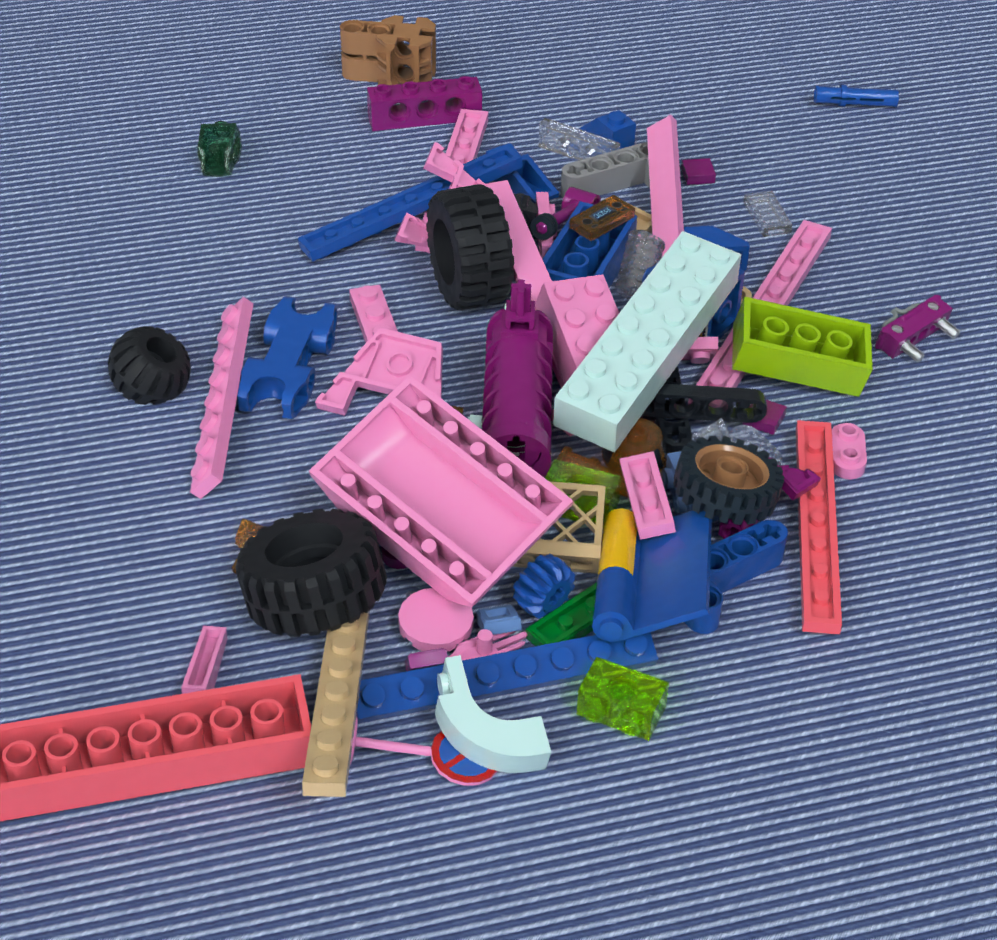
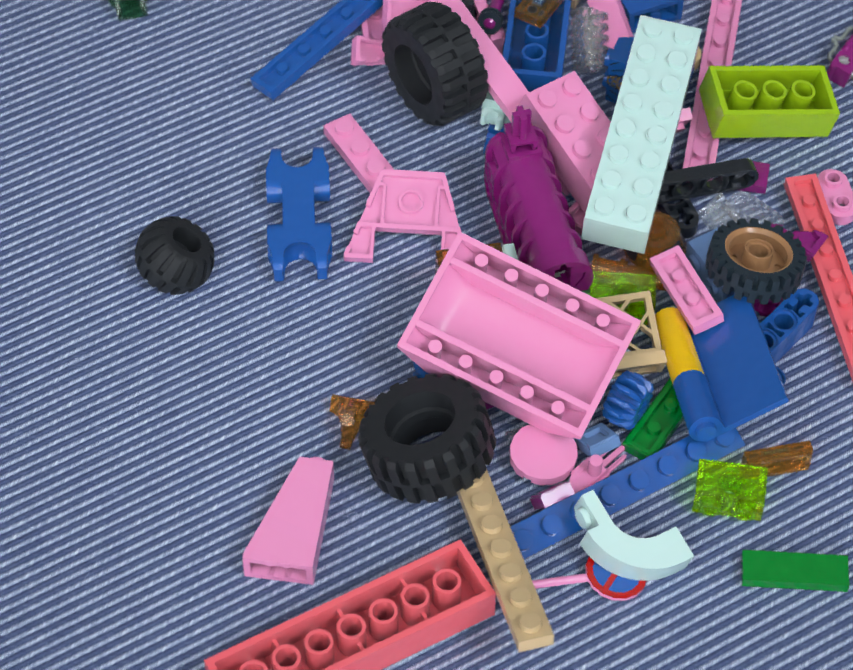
camera: 15 degrees left, 10 degrees up
bright pink piece [181,625,227,694] -> none
bright pink plate [190,297,254,499] -> none
none -> bright pink slope [242,457,334,585]
none -> clear orange tile [740,440,813,481]
none -> green tile [741,550,849,592]

